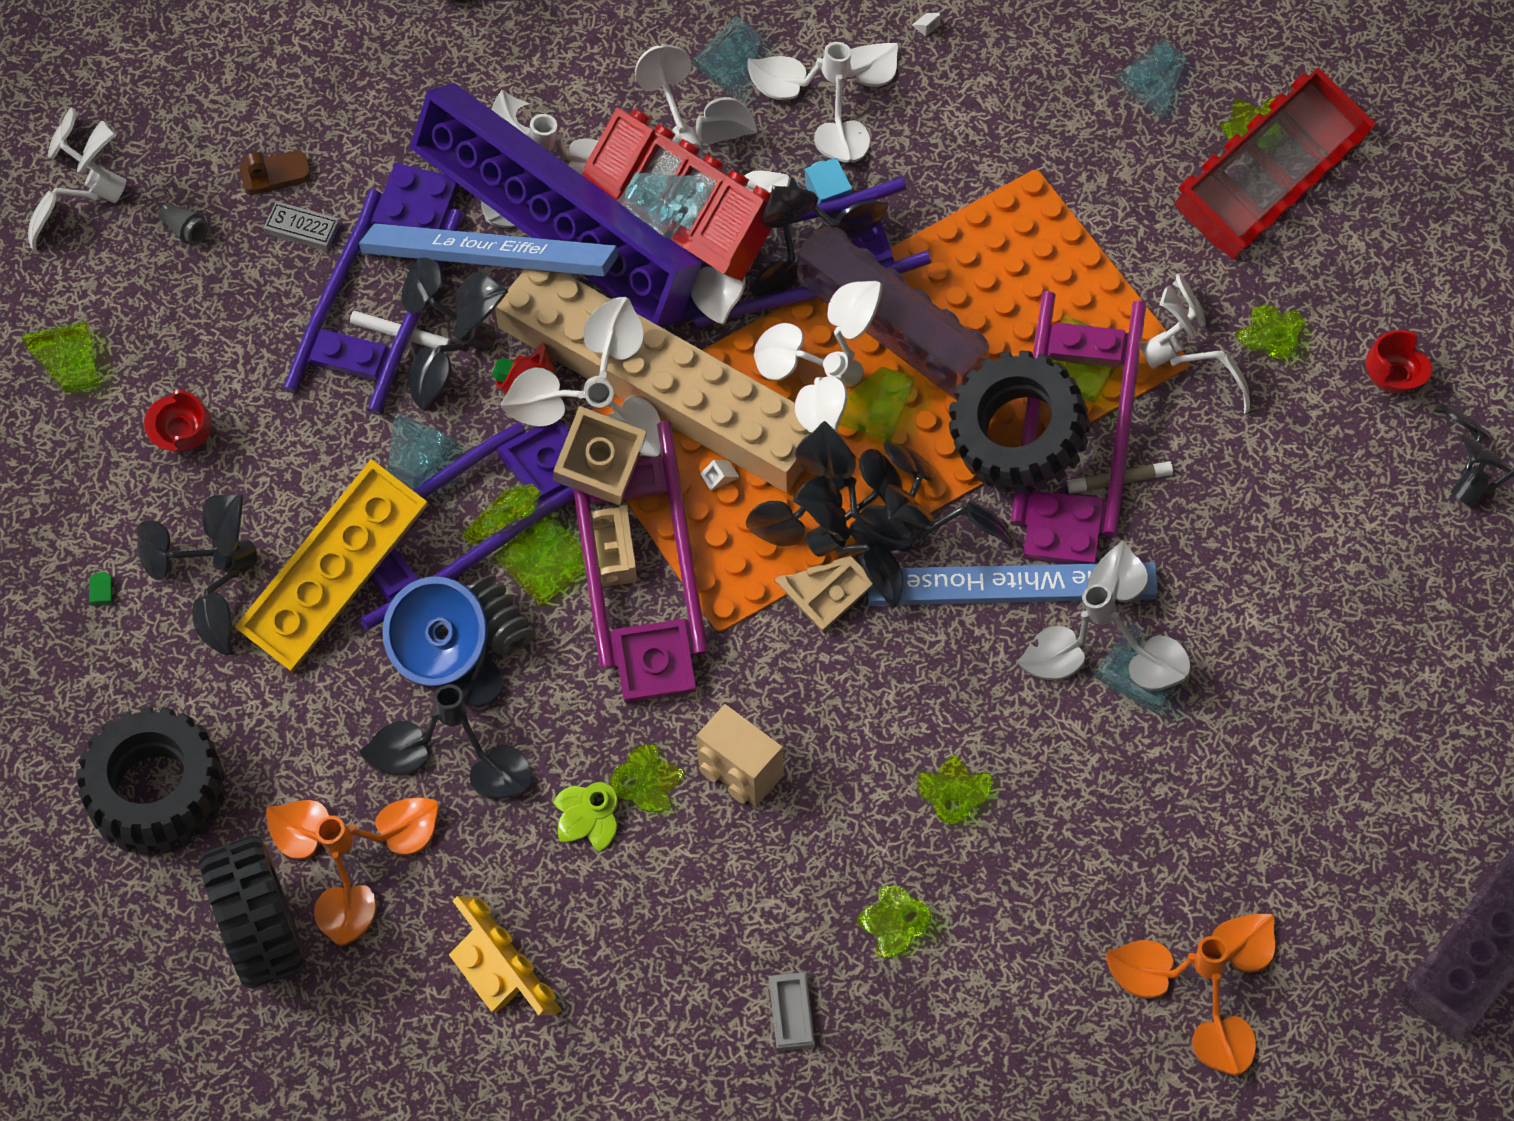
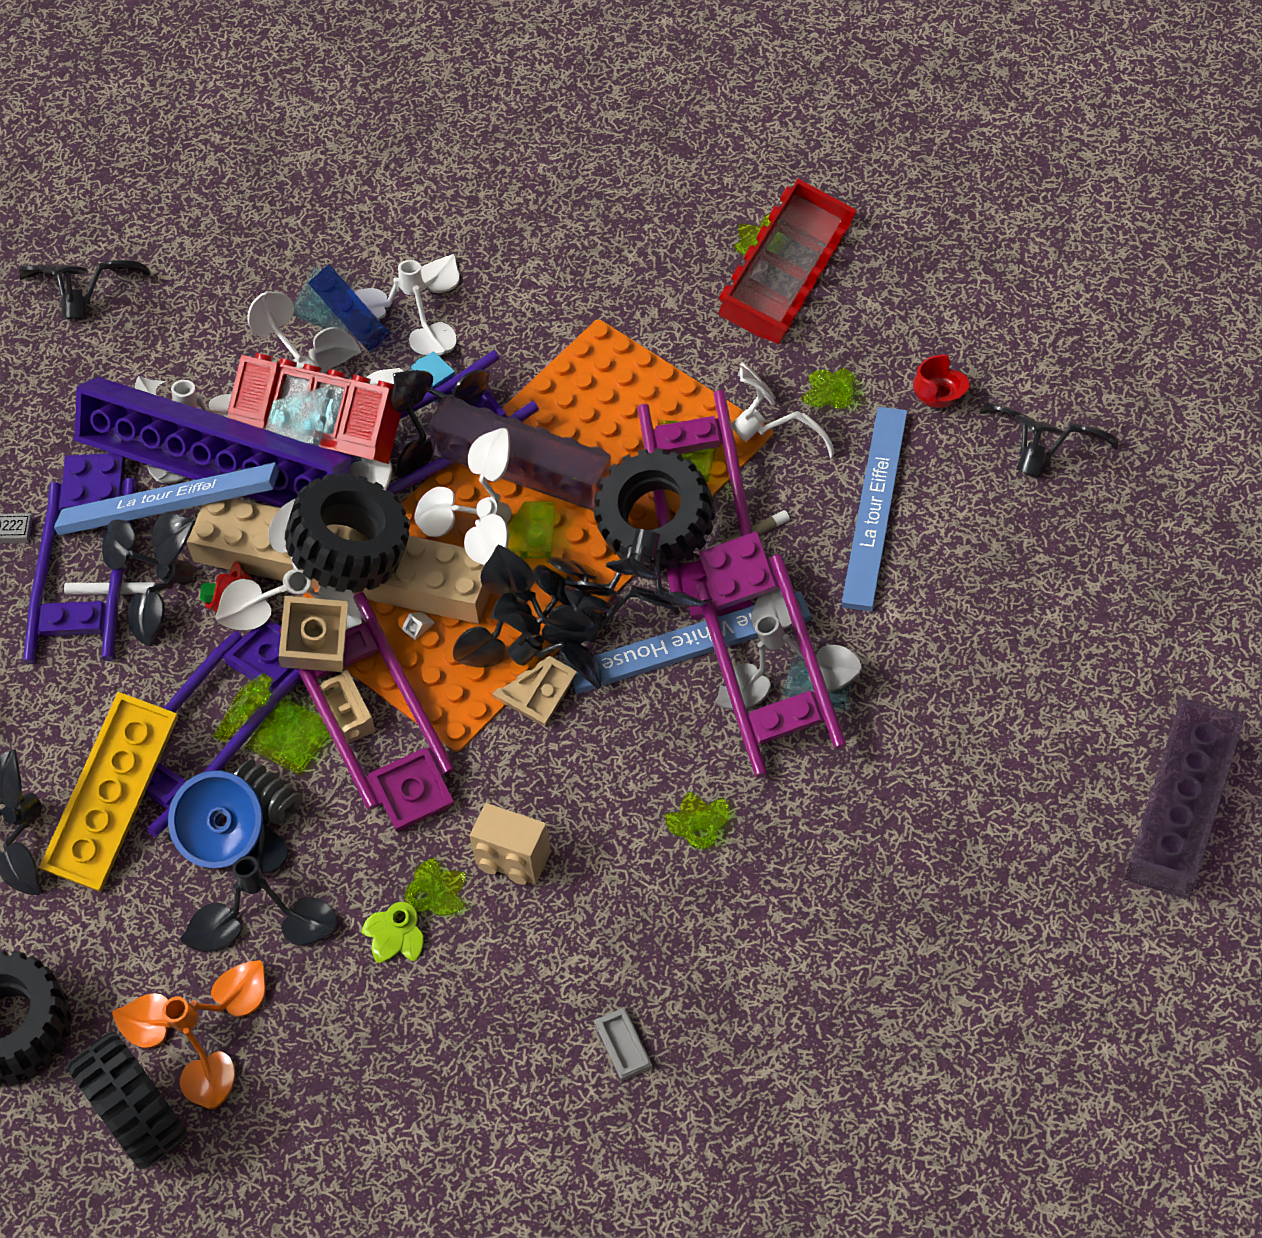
camera: 15 degrees left, 5 degrees down
clear light blue wing [387,412,455,488] -> none
yellow bracket [449,896,562,1016] -> none
clear neon green plate [856,885,931,958] -> none
white piece [912,13,941,36] -> none
orange plant [1106,914,1275,1076] -> none
clear light blue wing [1115,39,1187,120] -> none
none -> black tyre [284,473,410,593]
none -> clear blue brick [308,264,391,351]
none -> black plant [565,529,712,607]
none -> magenta plate [694,531,847,778]
none -> medium blue tile [842,407,907,612]

